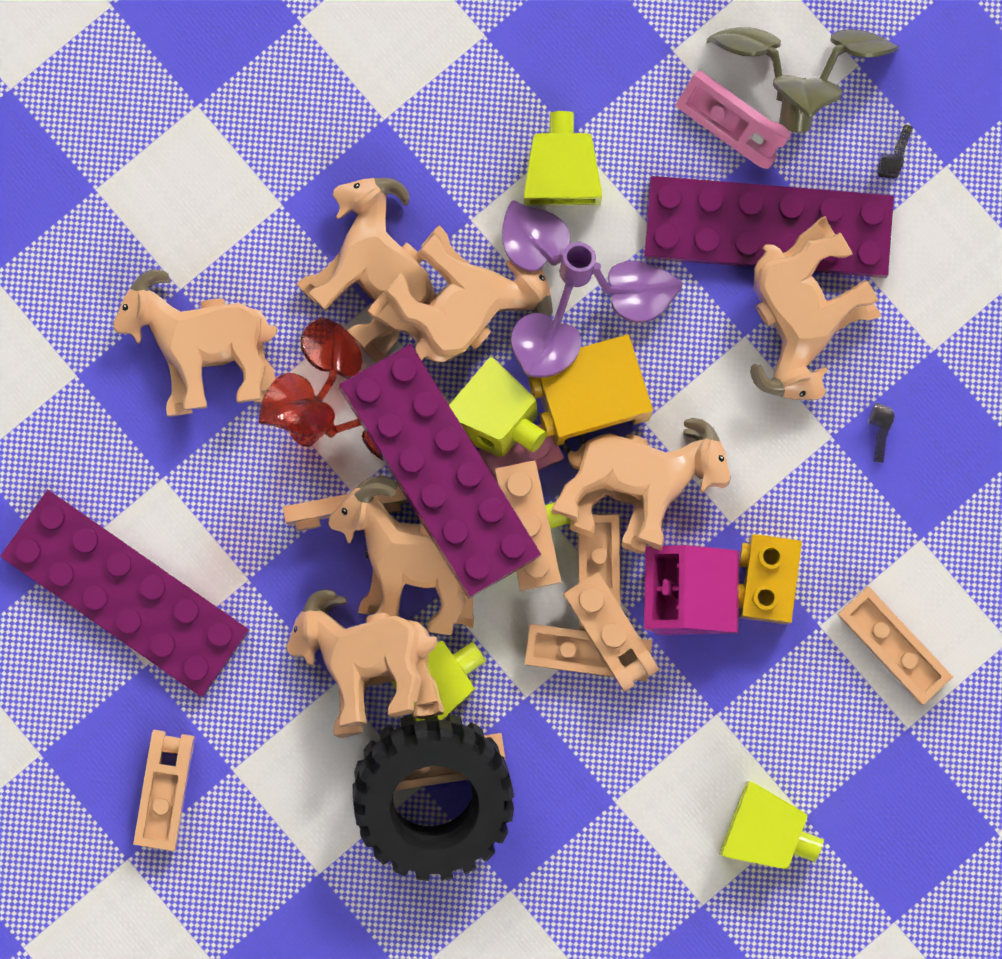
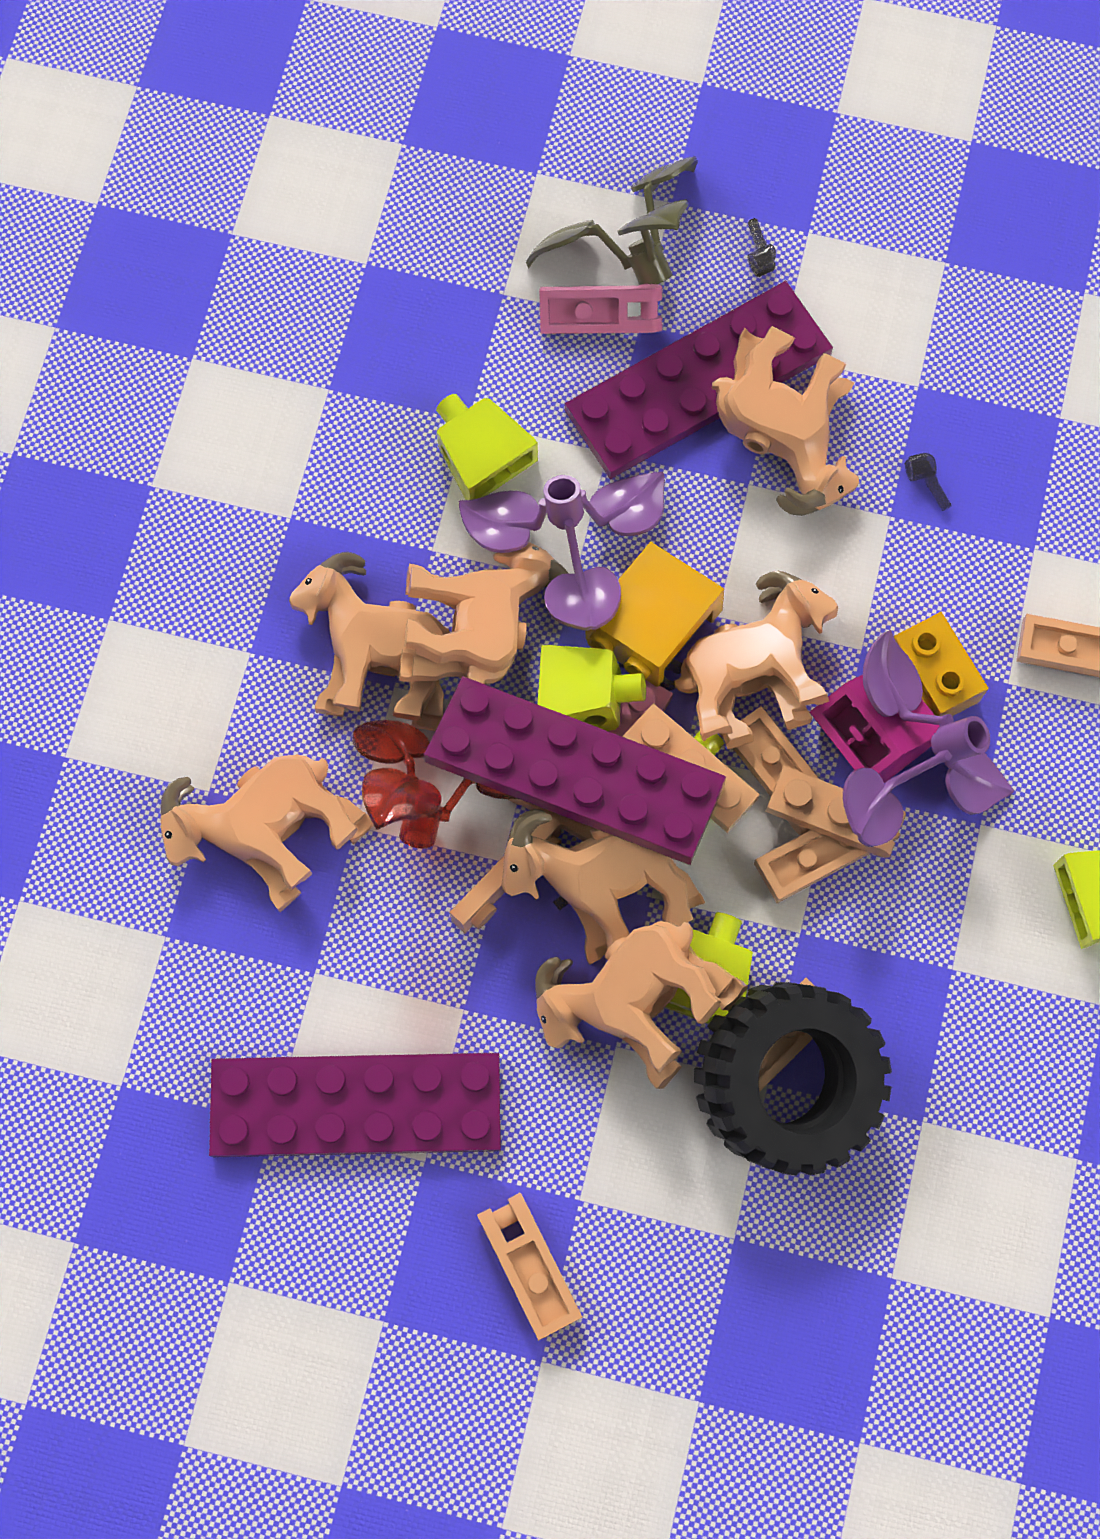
camera: 35 degrees left, 10 degrees down
none -> medium lavender plant [843,630,1014,847]

